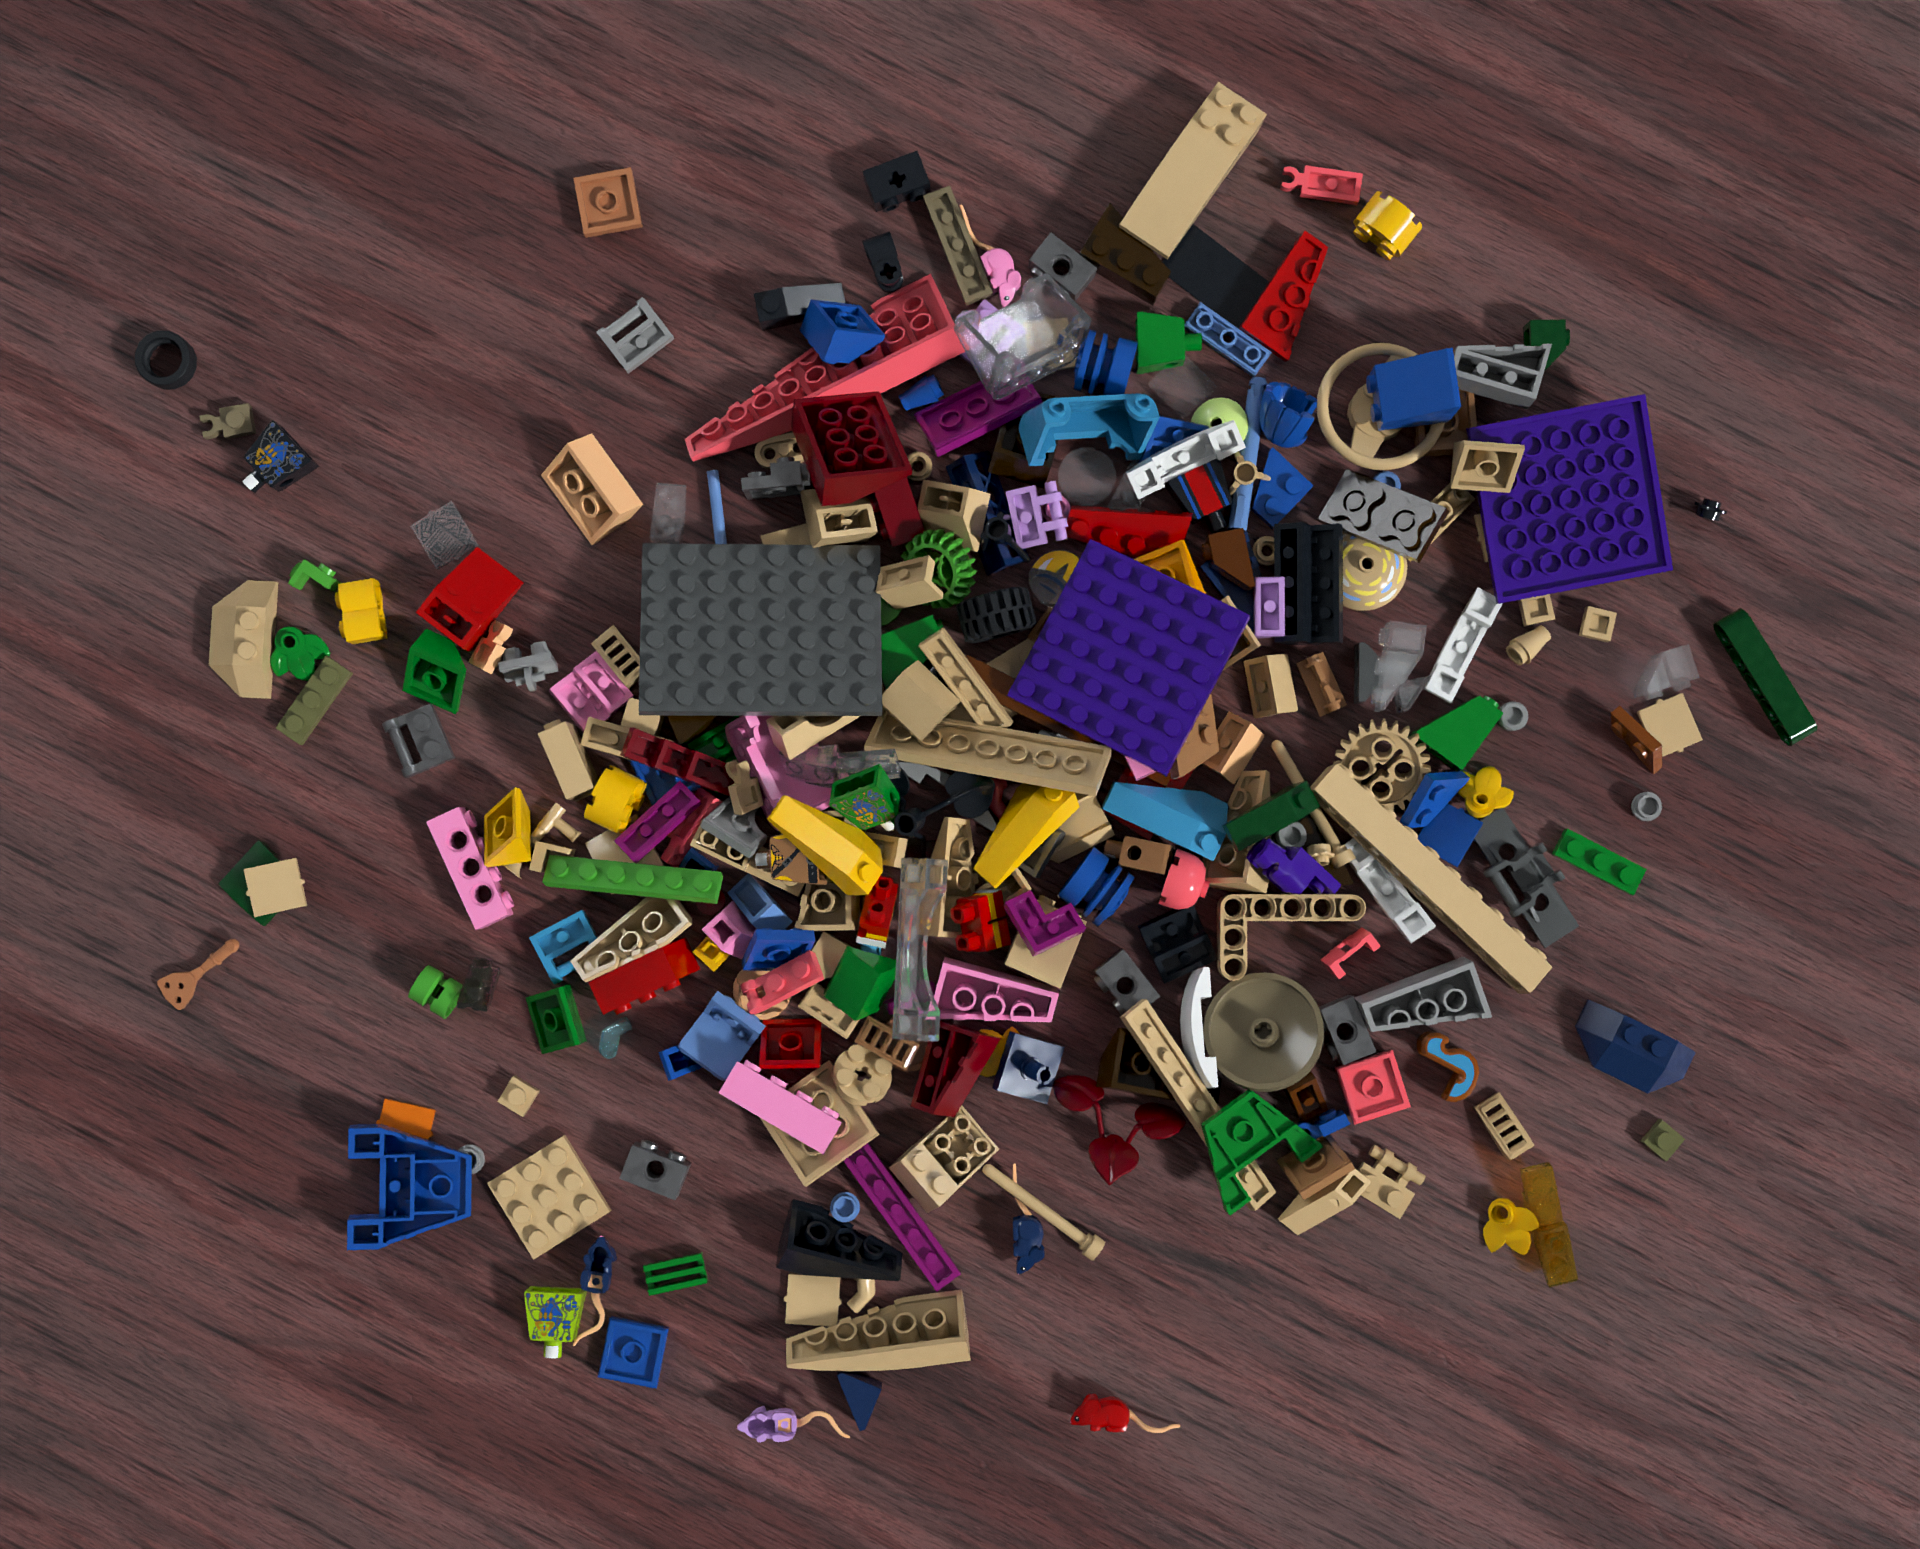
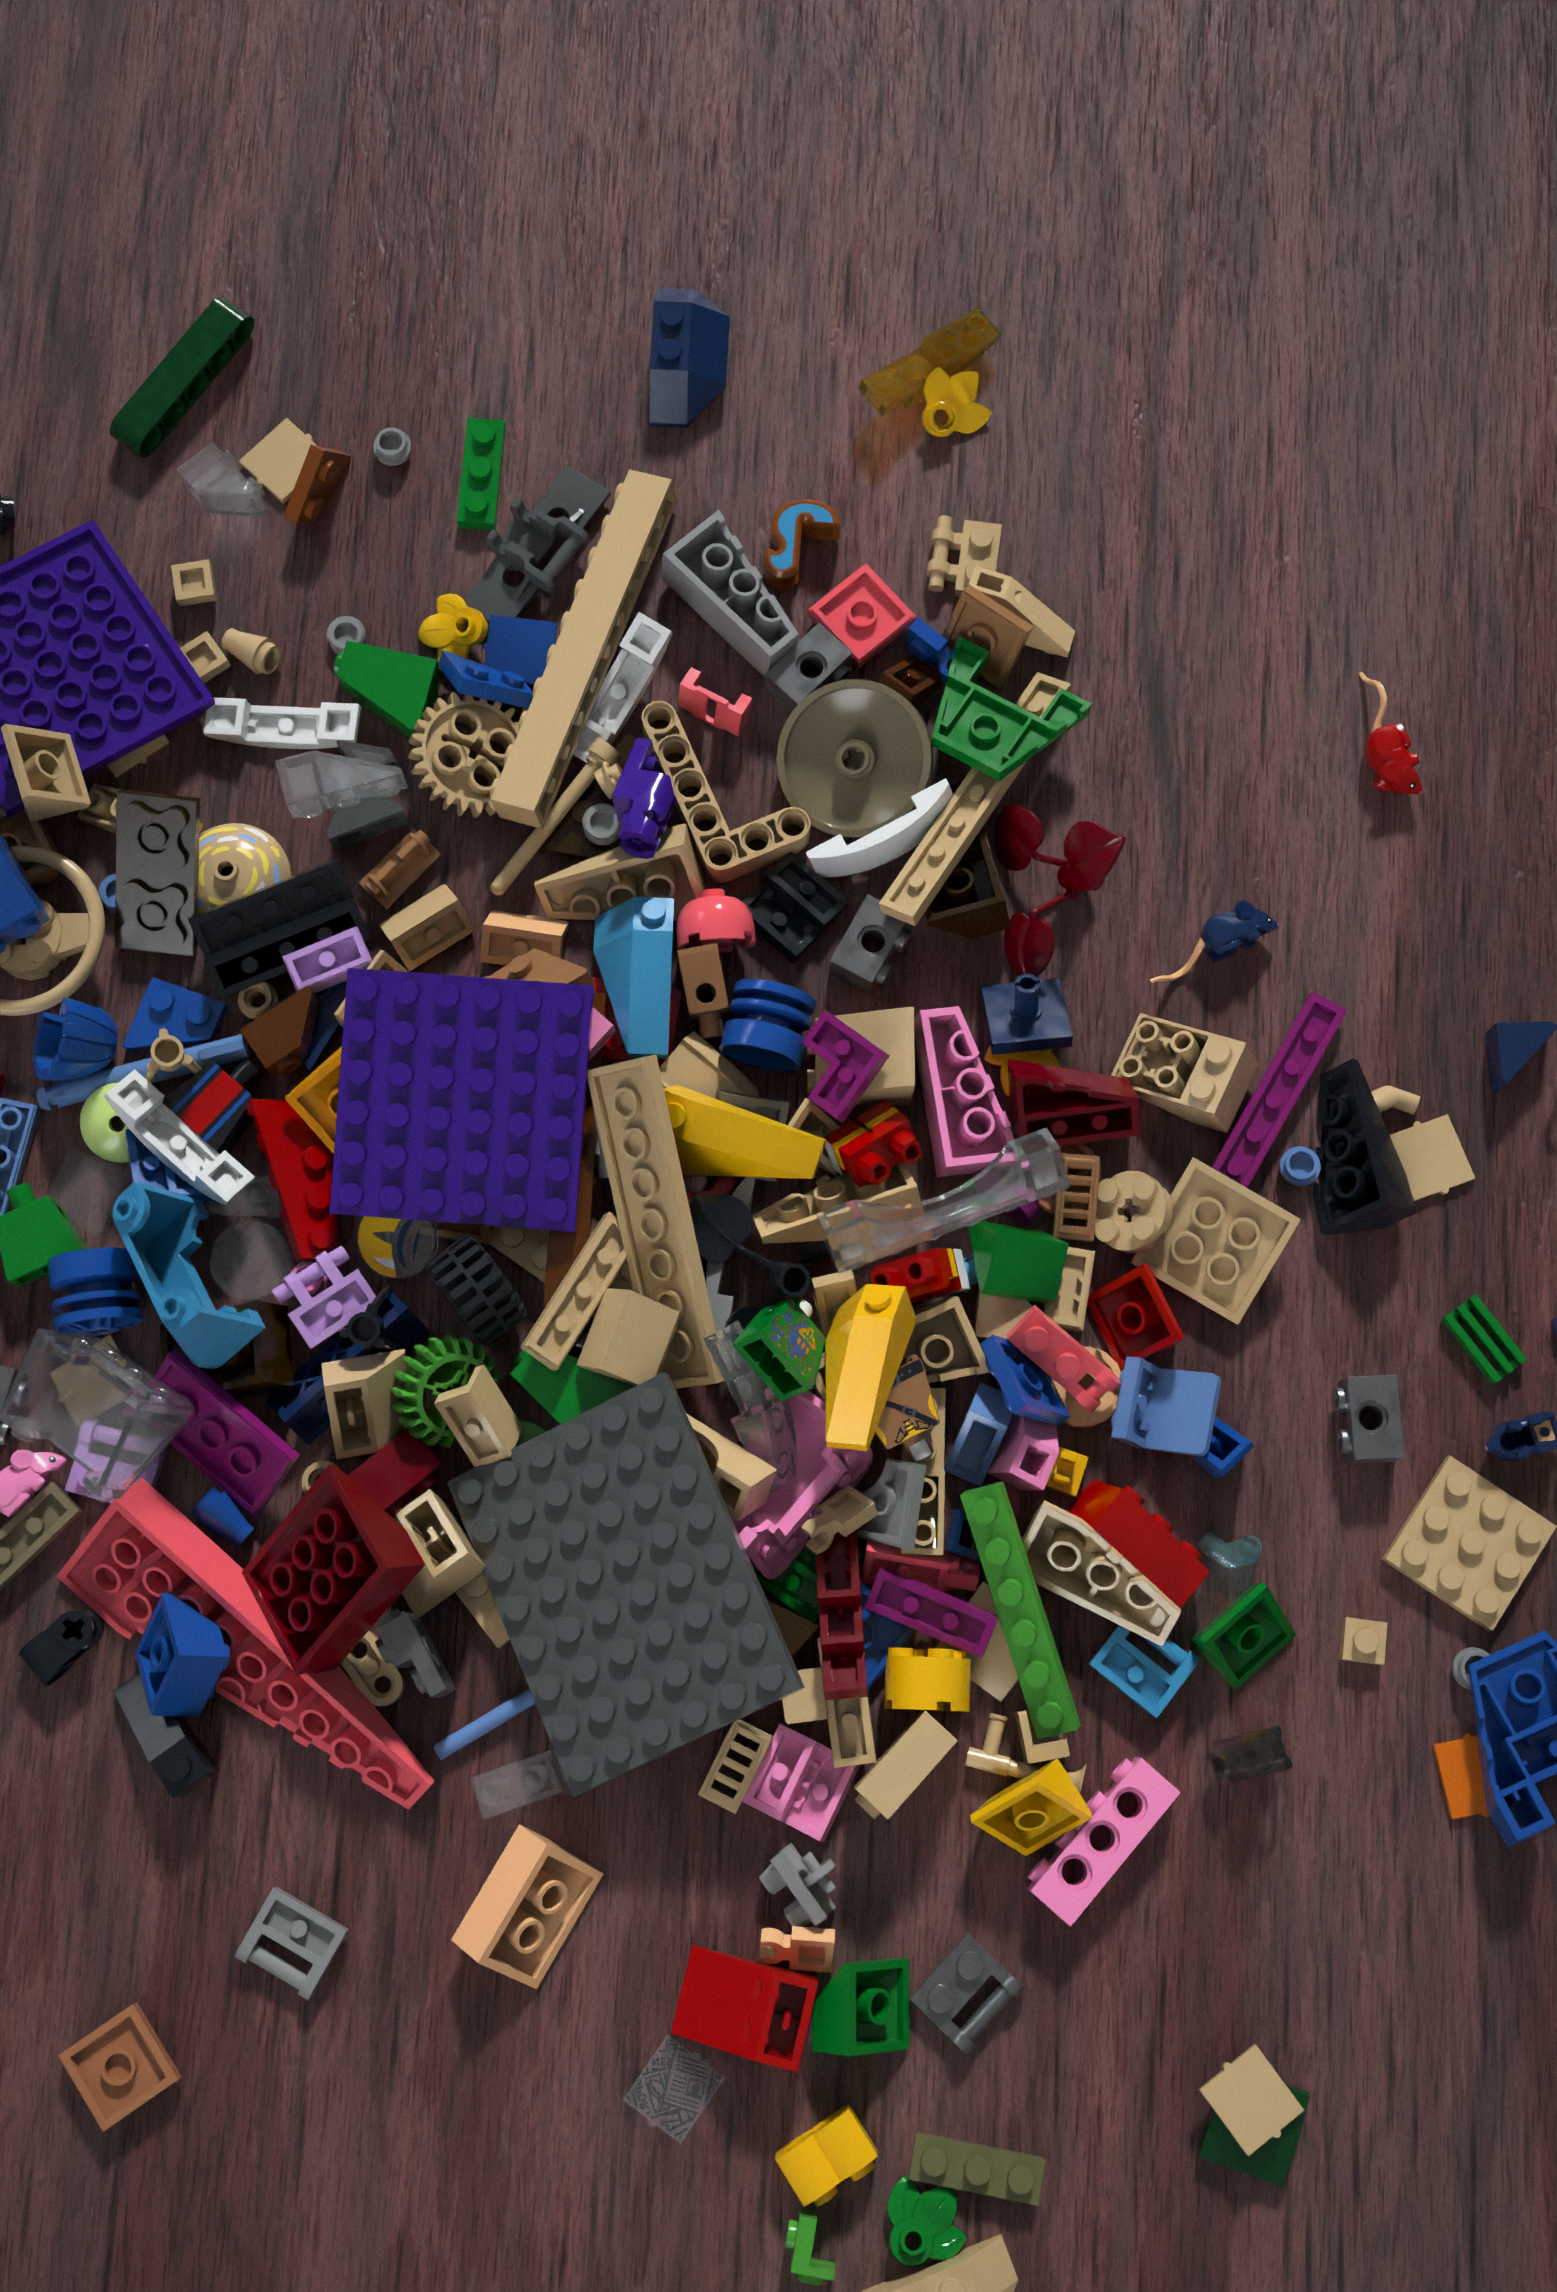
camera: 110 degrees left, 10 degrees down
nougat piece [157,939,239,1010] -> none
bright green wheel [408,965,465,1019] -> none
bright pink wedge [719,1060,842,1155] -> none
tan wedge [786,1289,971,1371] -> none
tan piece [982,1164,1105,1261] -> none
dark green slope [1222,780,1320,852] -> none
tan slope [1473,1092,1534,1160] -> none
olive plate [1640,1119,1685,1162] -> none

